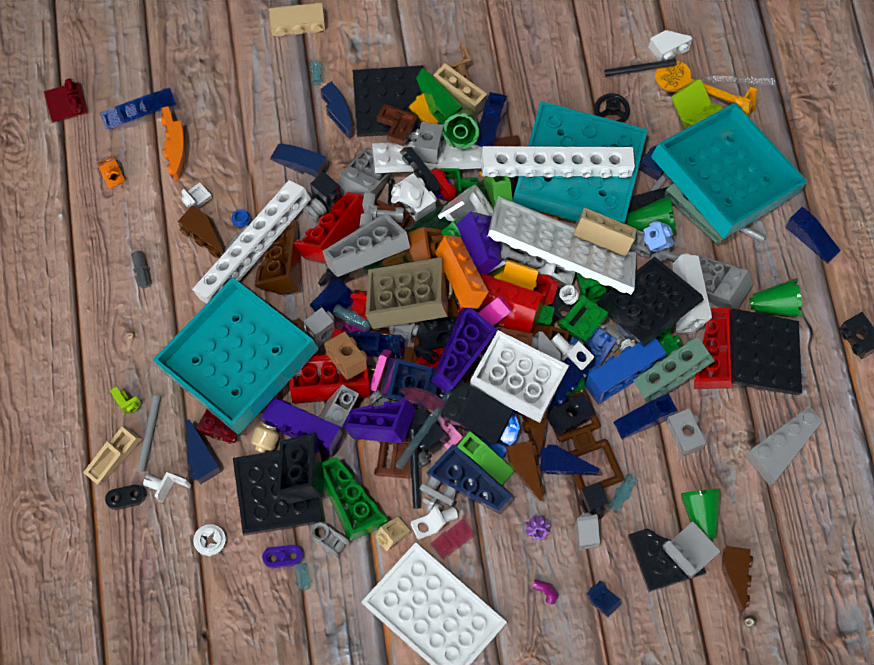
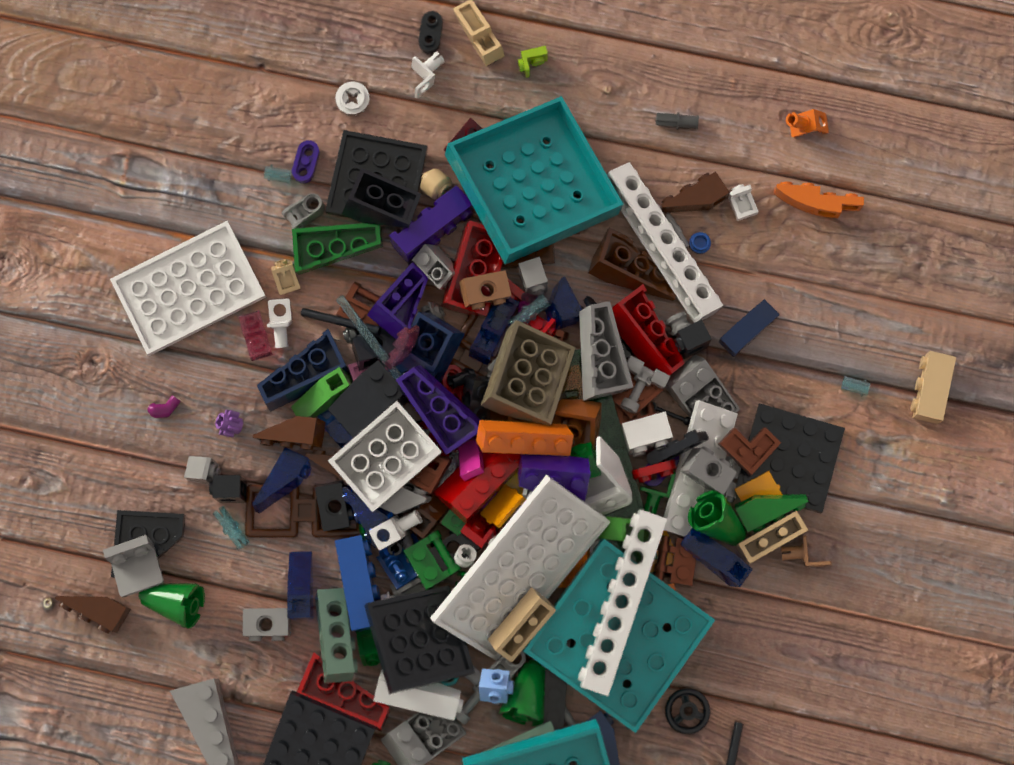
camera: 115 degrees right, 10 degrees up
dark red hinge [44,78,87,123] -> none
clear blue slope [100,87,177,130] -> none
light grey bar [137,395,161,472] -> none
dark blue slope [186,419,221,485] -> none
dark blue slope [320,81,352,139] -> none
dark pink tile [369,349,392,392] -> none
white bracket [391,181,423,209] -> none
light grey hips [419,477,456,512] -> none
dark blue bracket [587,581,622,617] -> none

